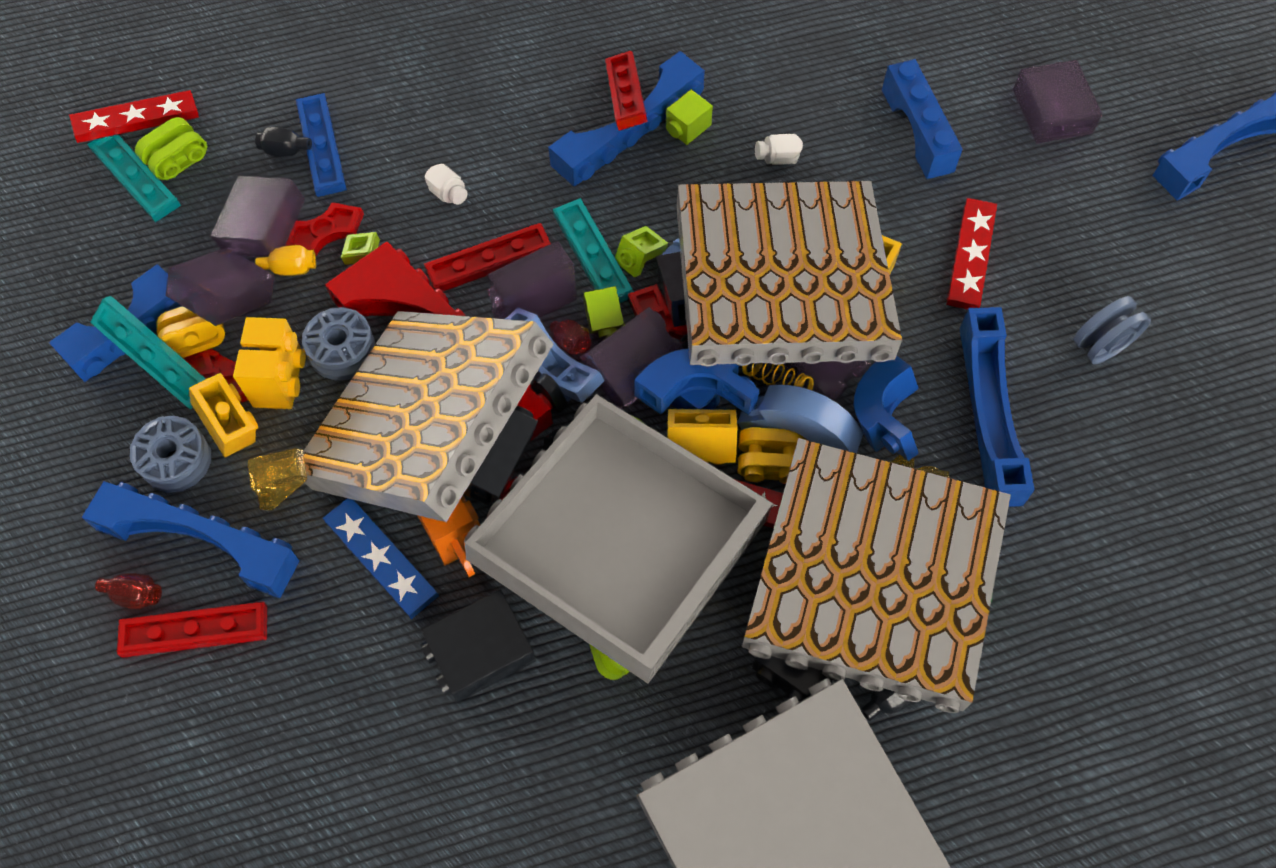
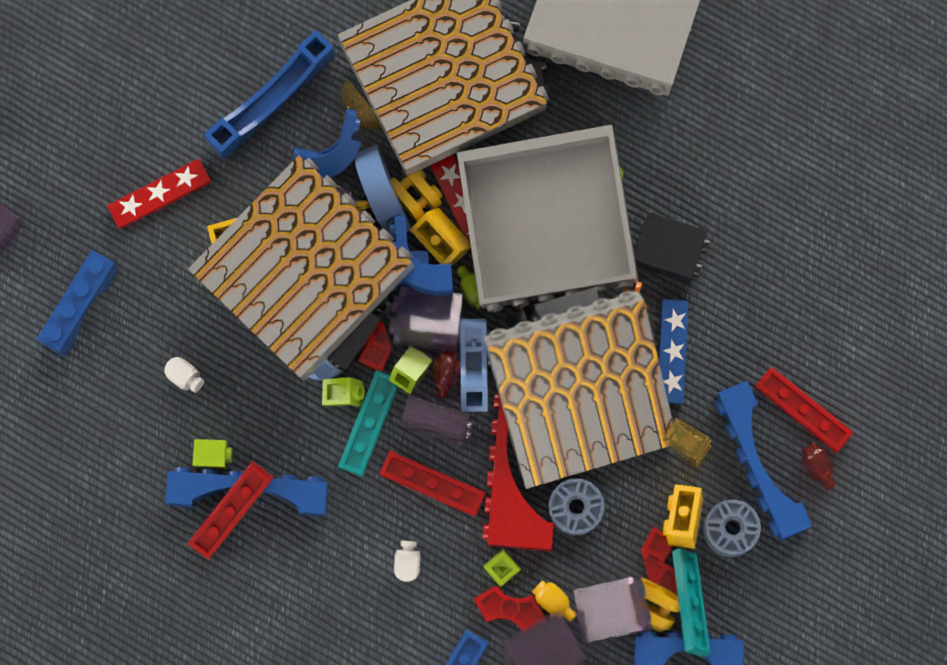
camera: 135 degrees left, 15 degrees up
yellow piece [233,317,306,409] -> none
sand blue wheel [1074,296,1151,364] -> none

